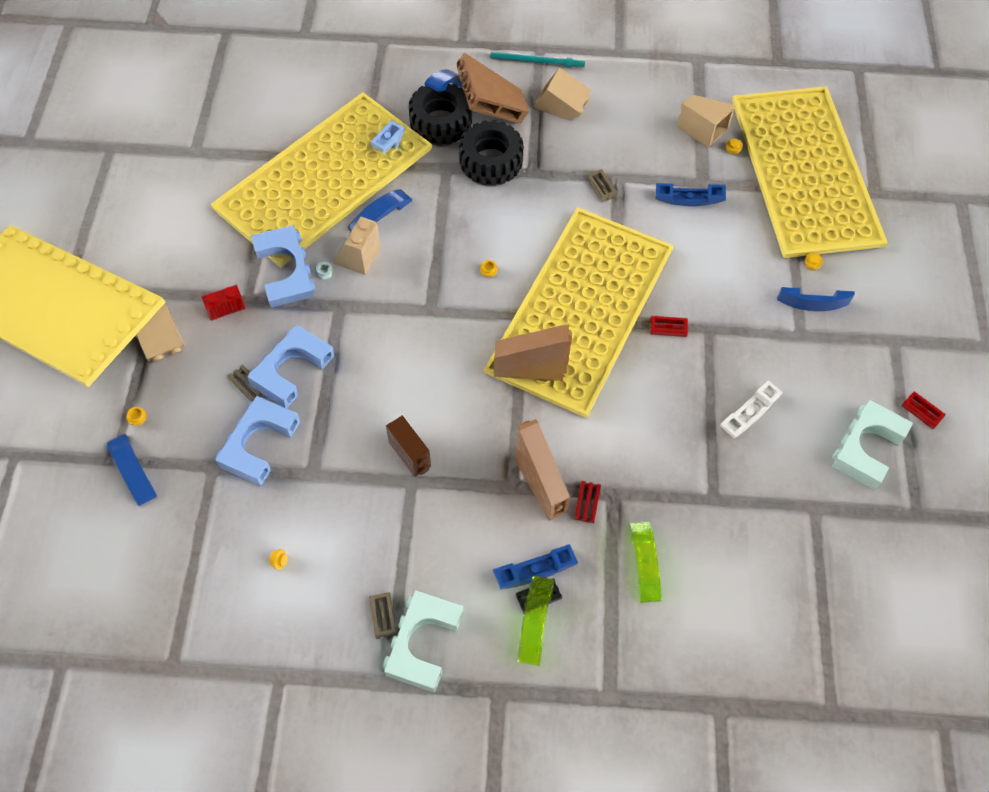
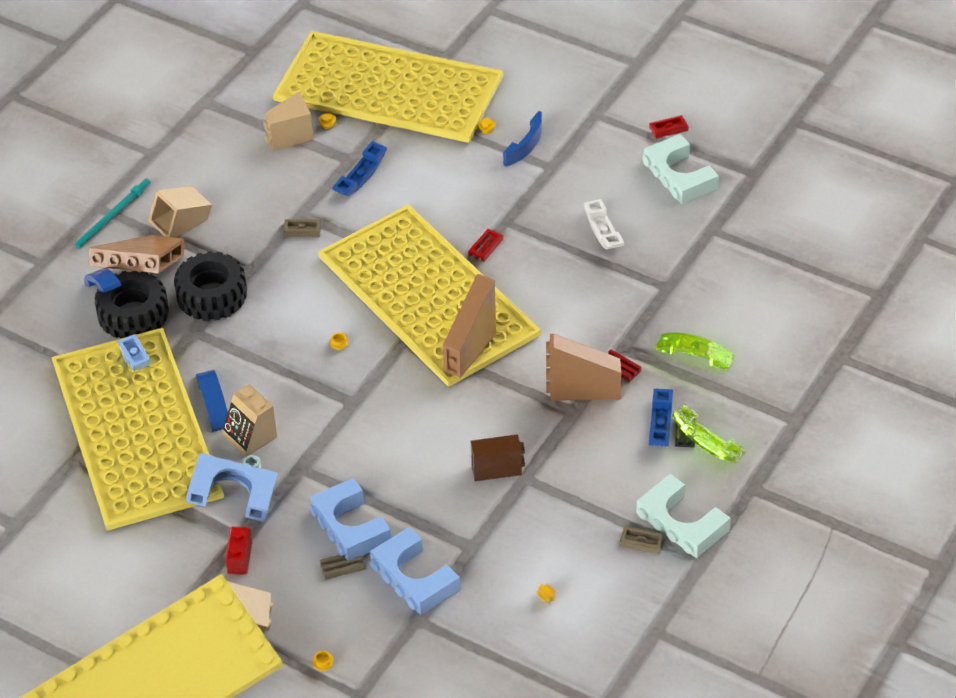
camera: 60 degrees left, 15 degrees down
blue slope [107,433,157,506] -> none

